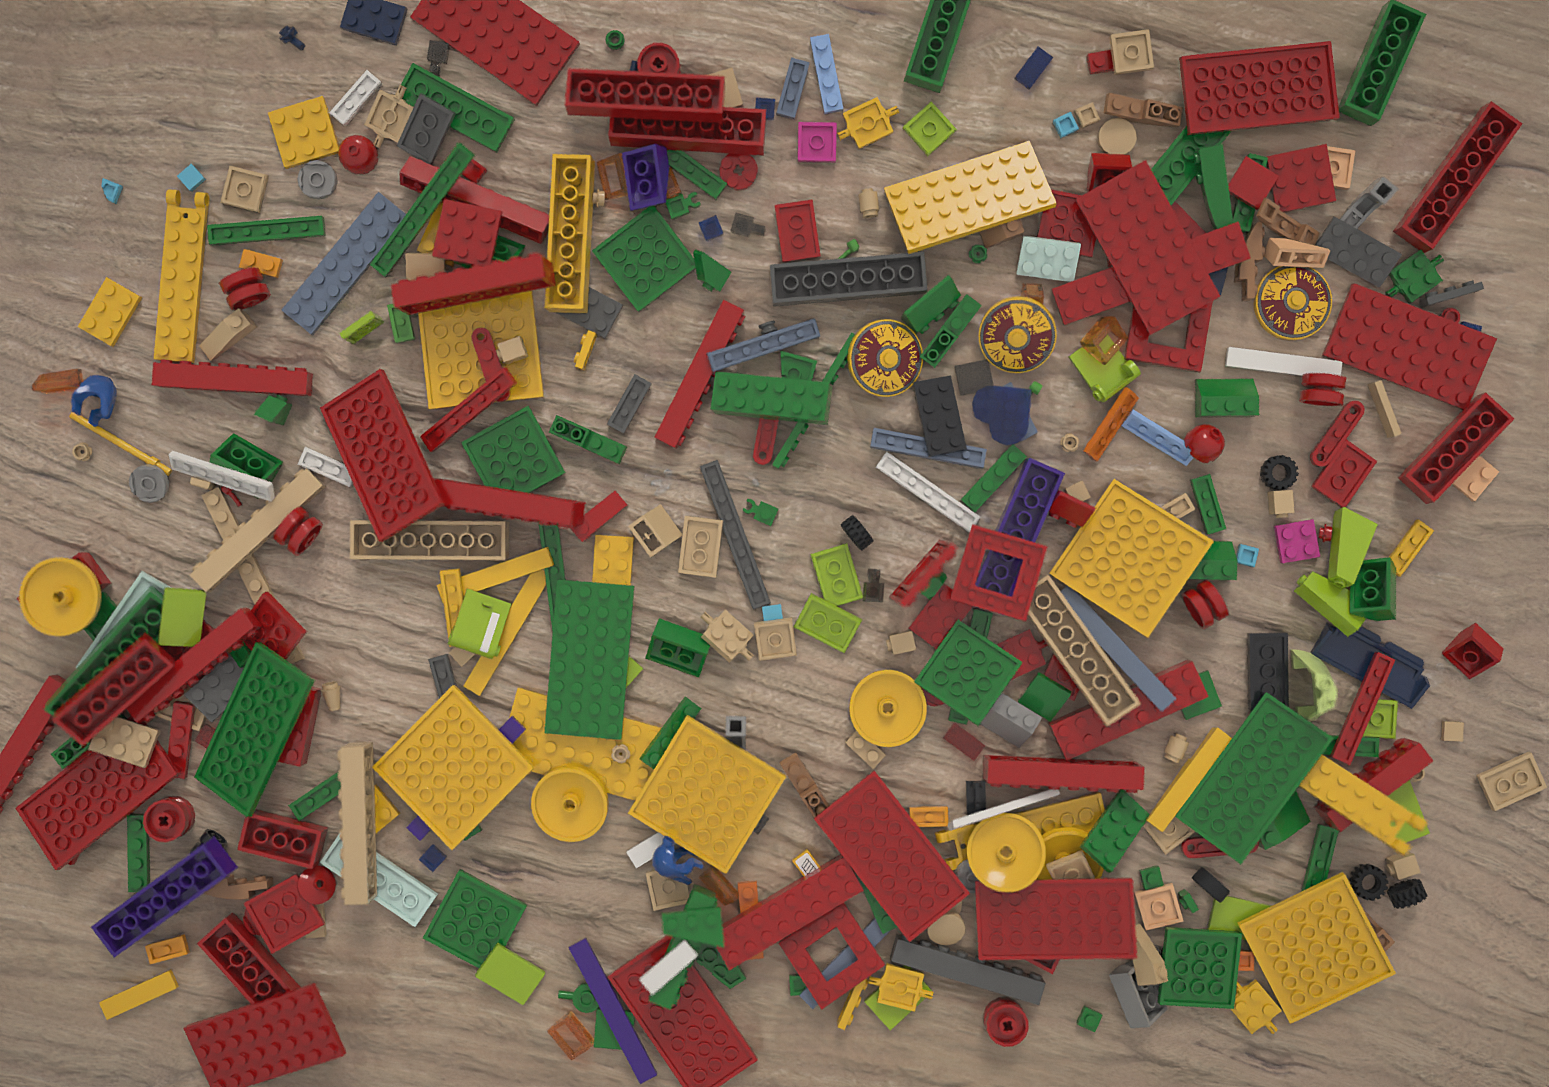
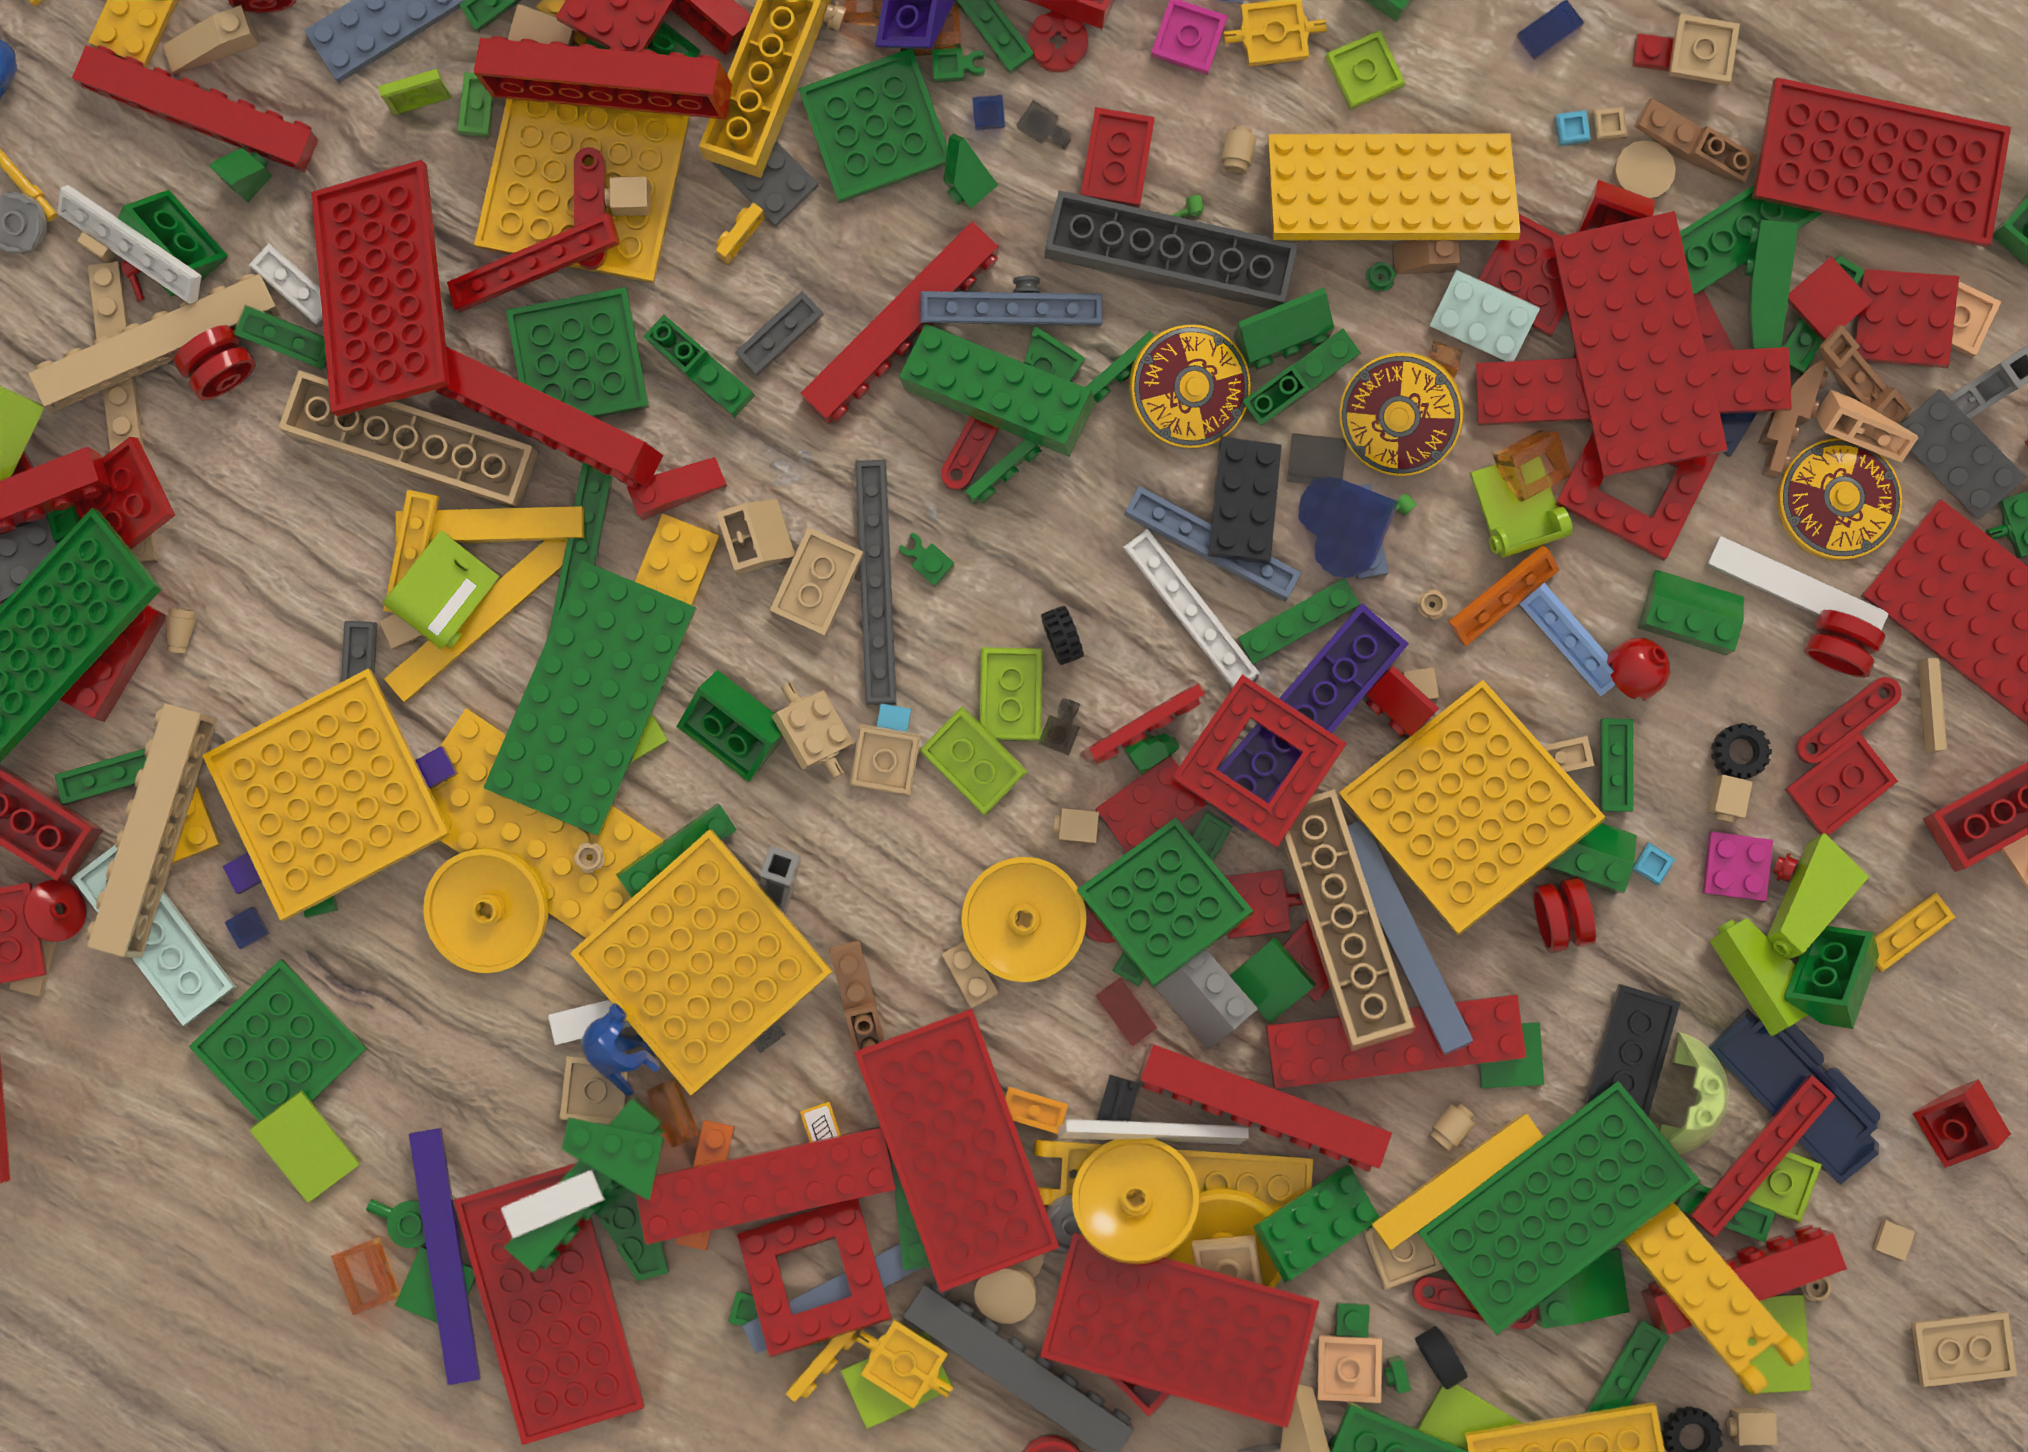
camera: 20 degrees right, 5 degrees down
none -> green plate [233,304,326,369]

